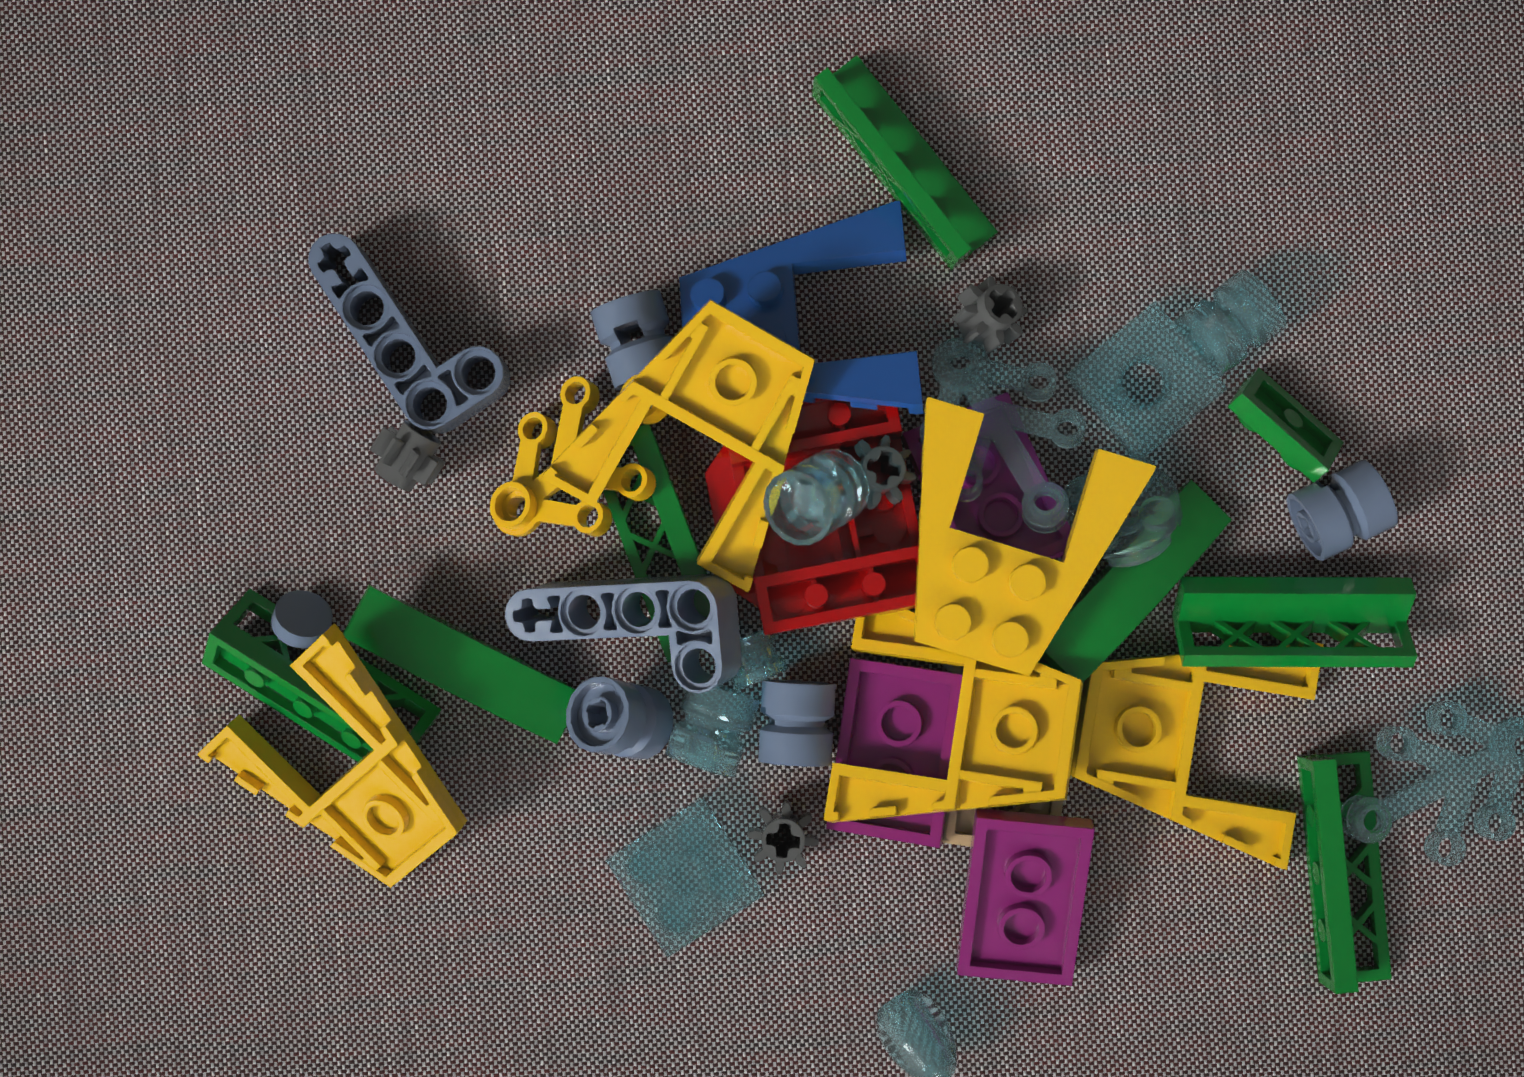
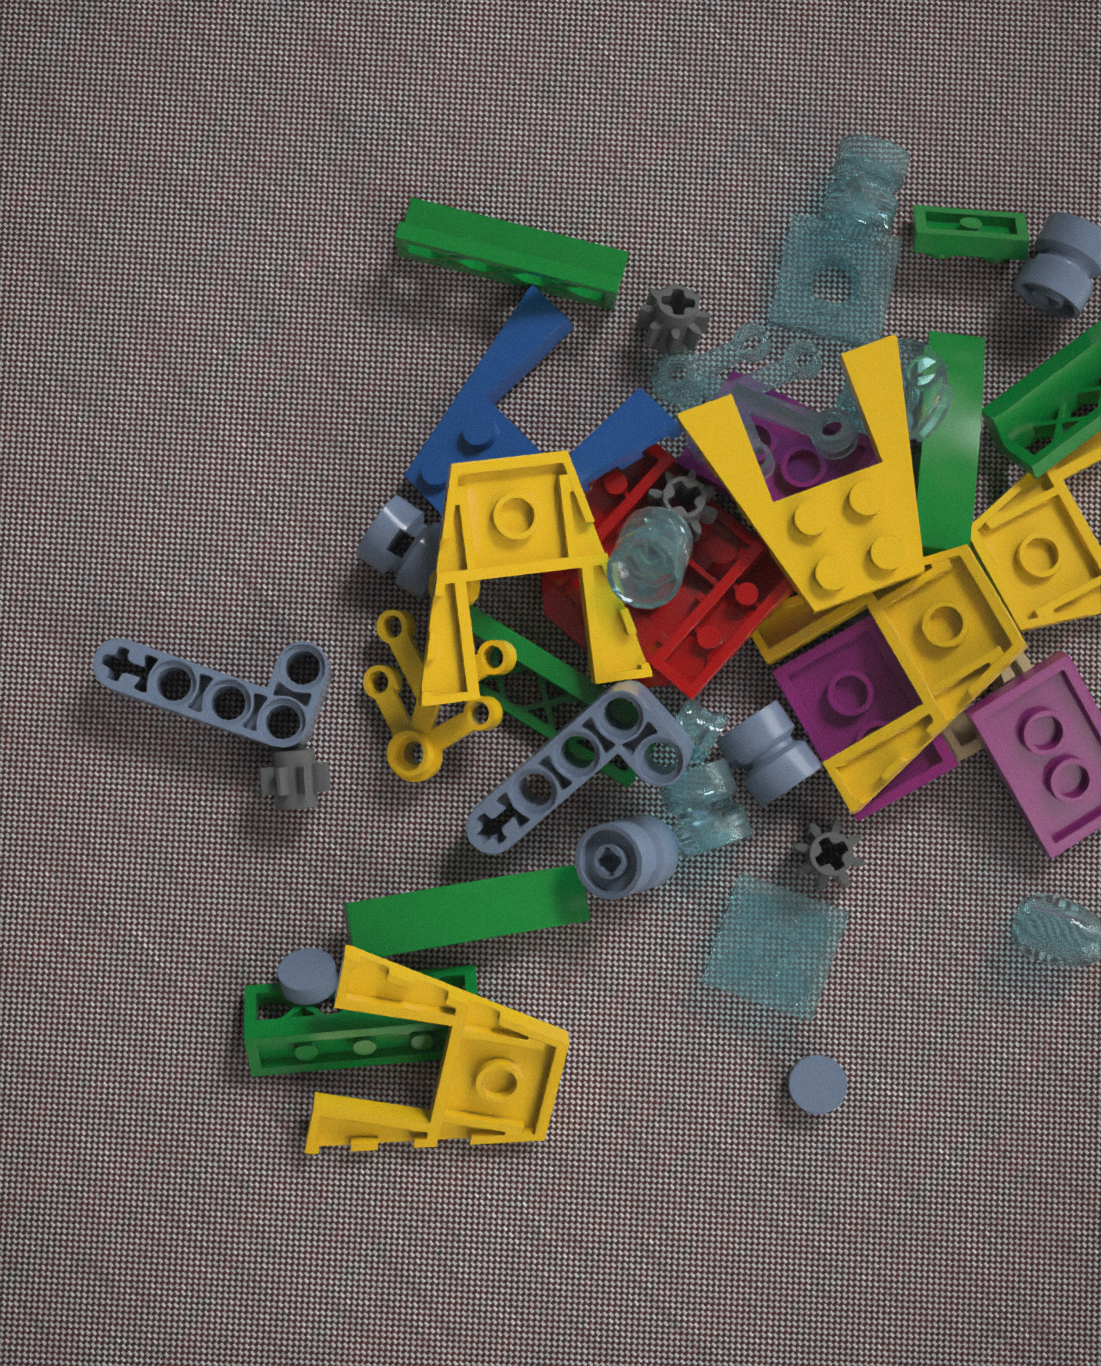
camera: 40 degrees left, 5 degrees down
none -> sand blue tile [787,1055,847,1114]

